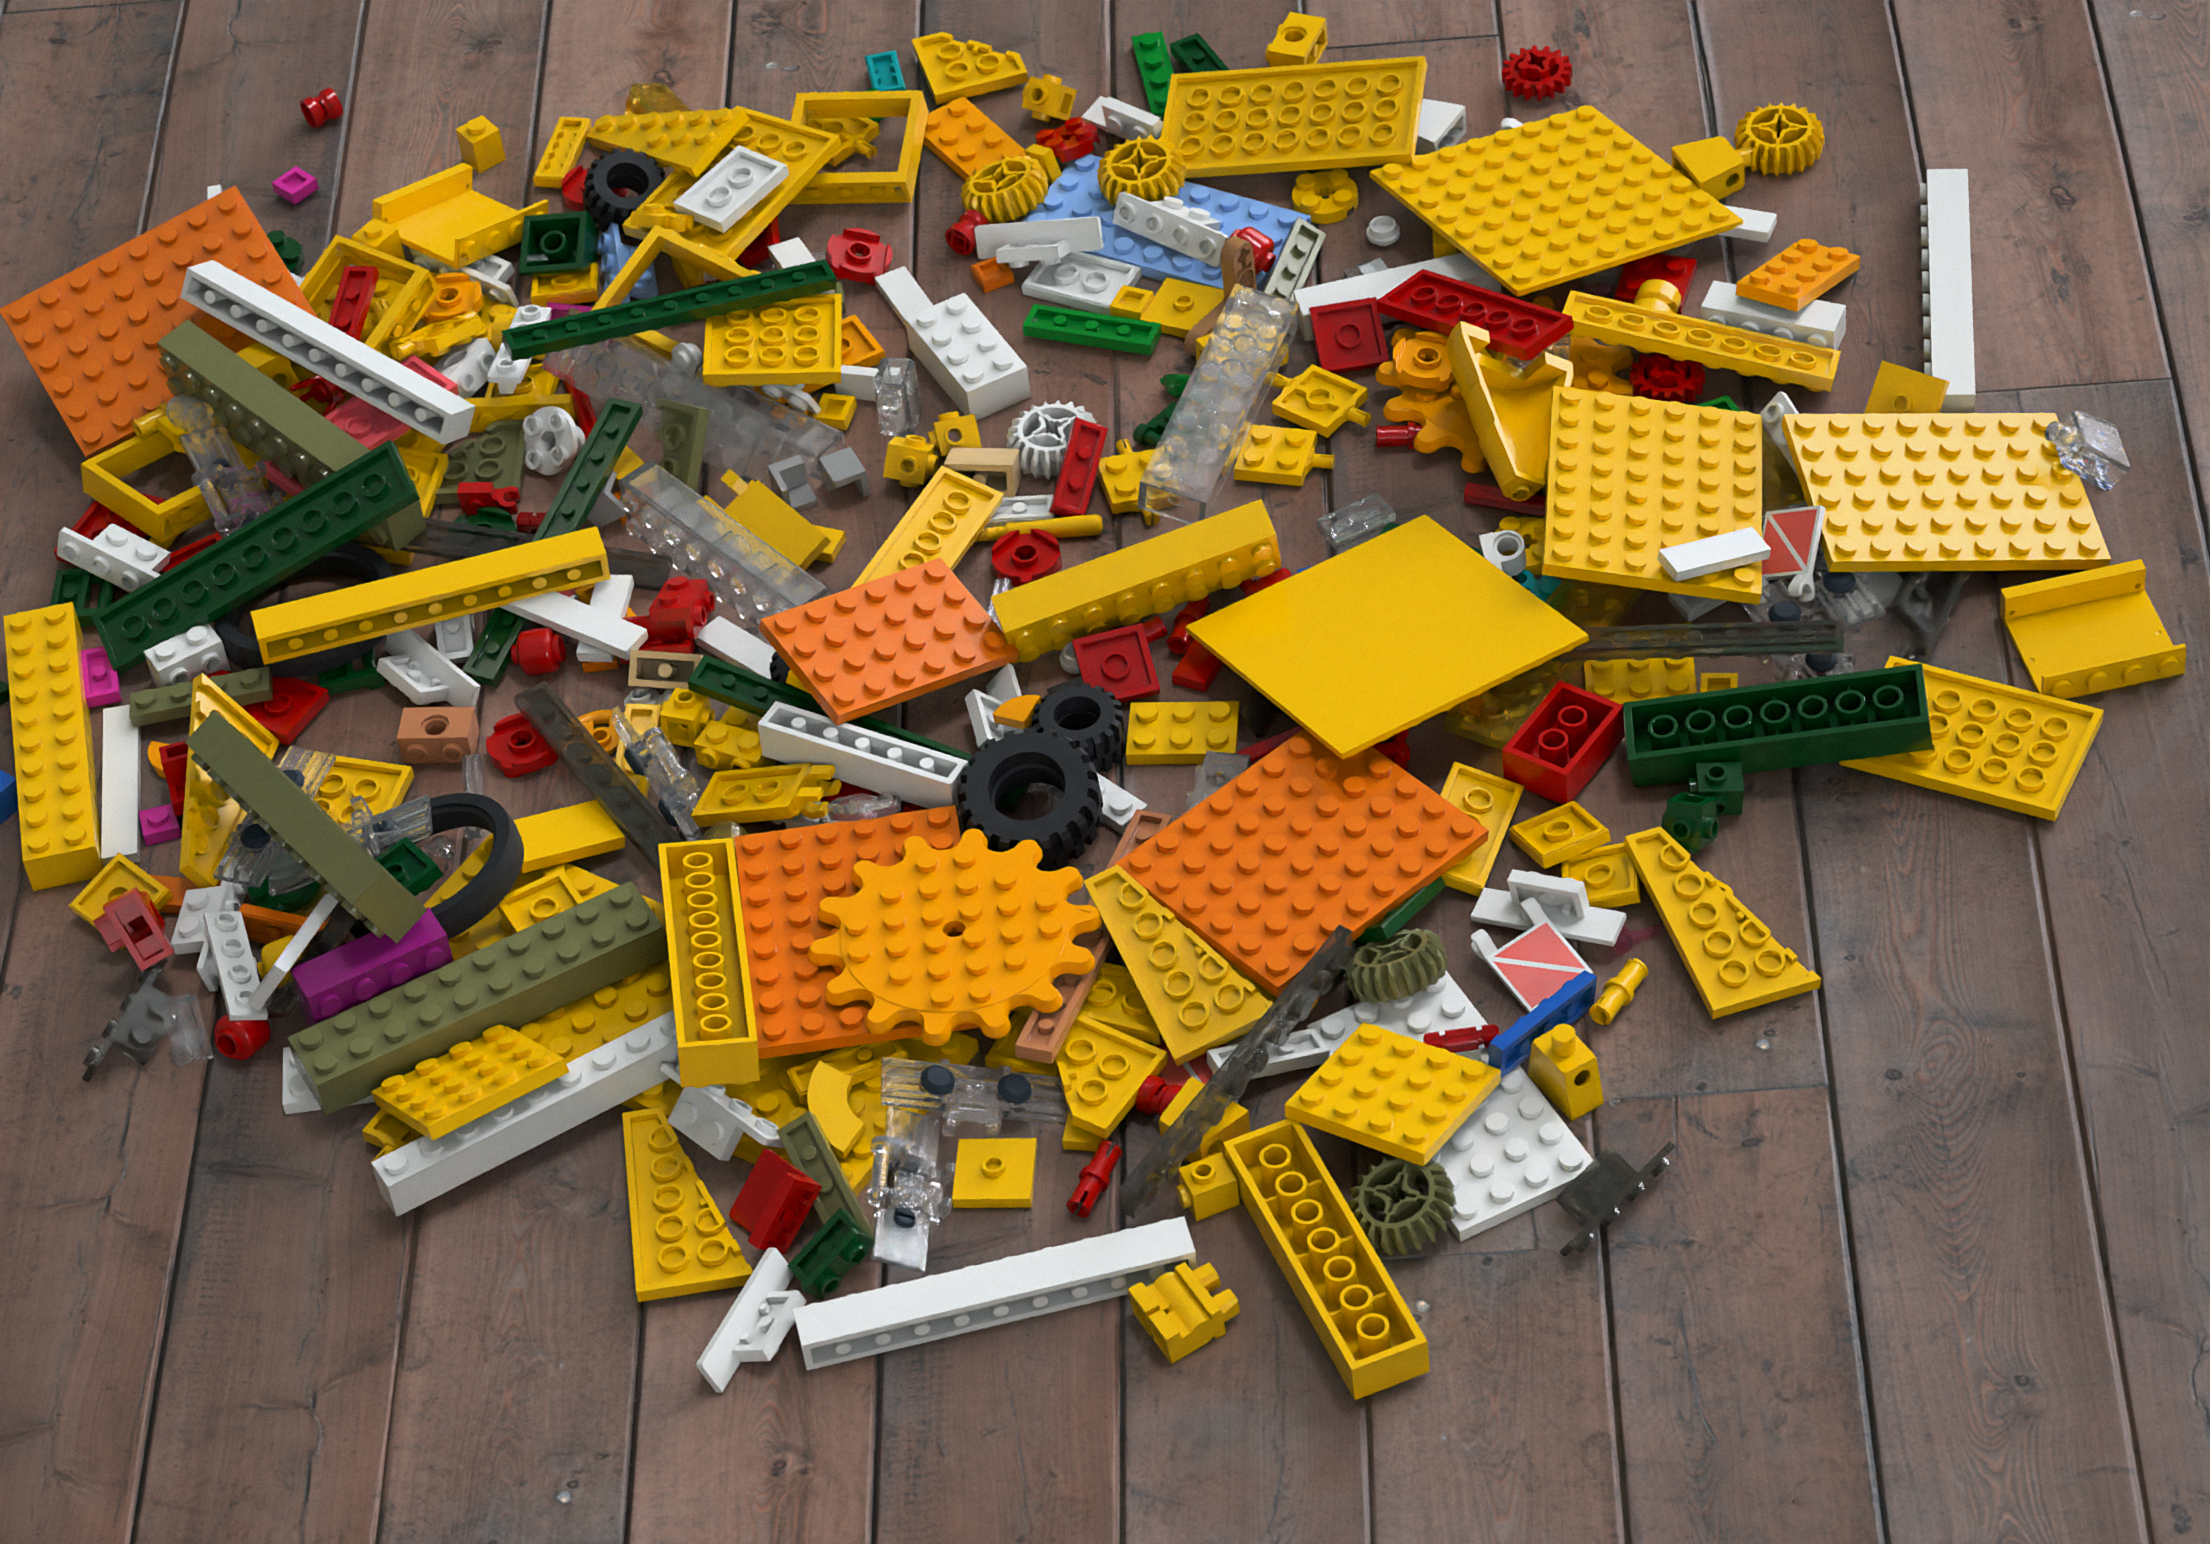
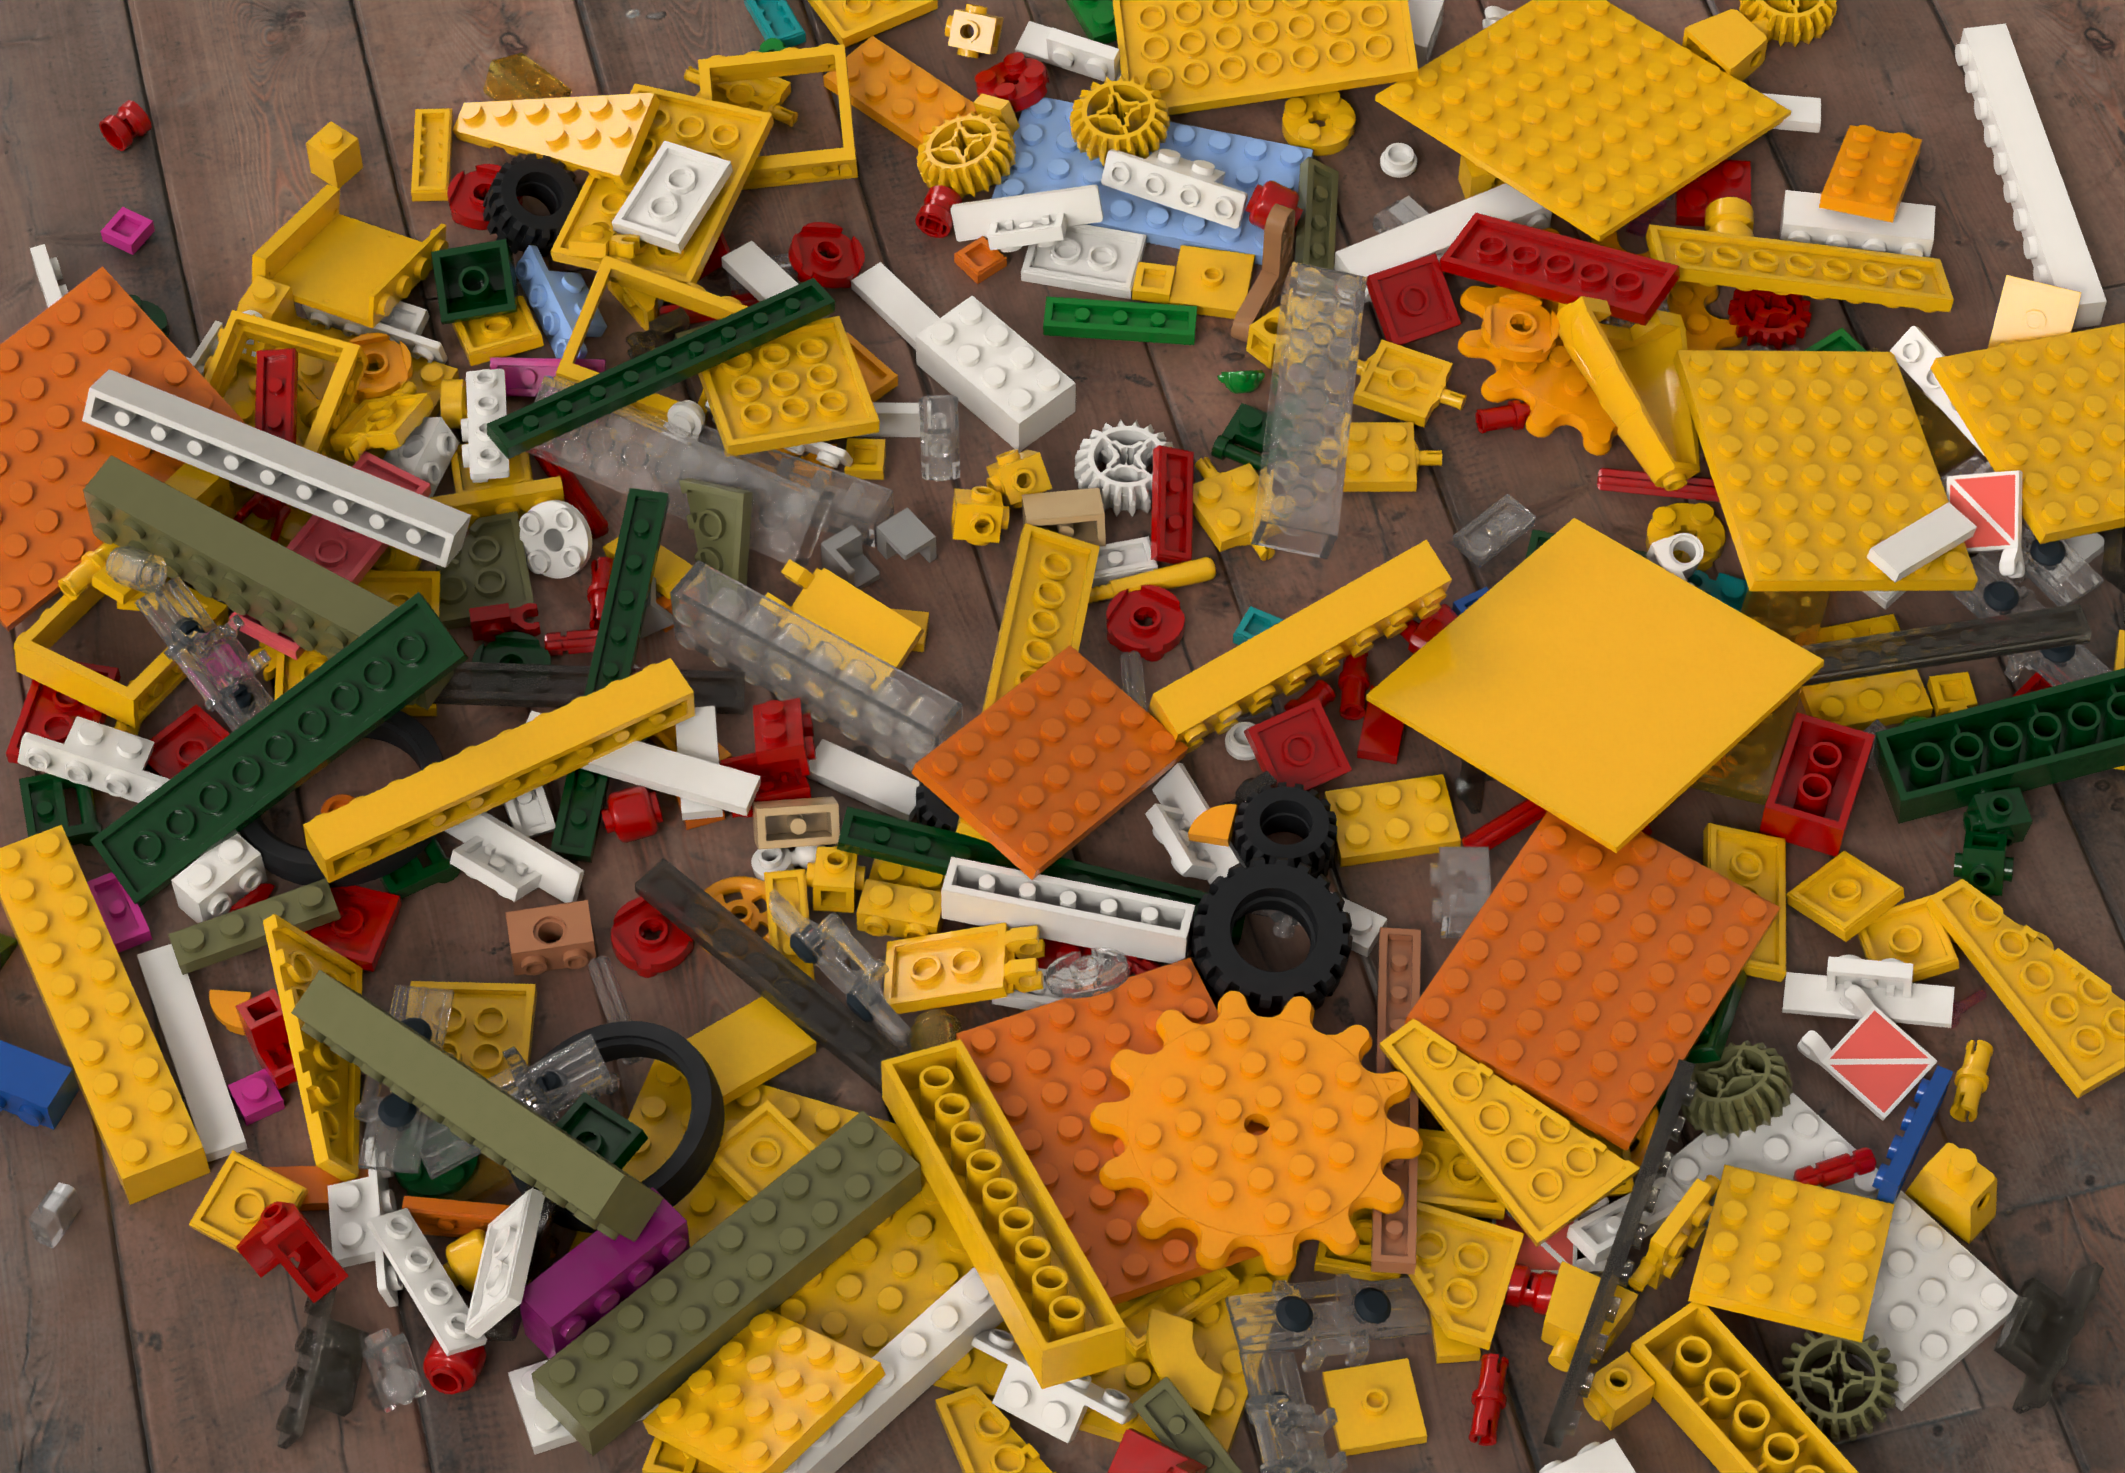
camera: 20 degrees left, 10 degrees up
none -> yellow plate [1627,1175,1721,1292]

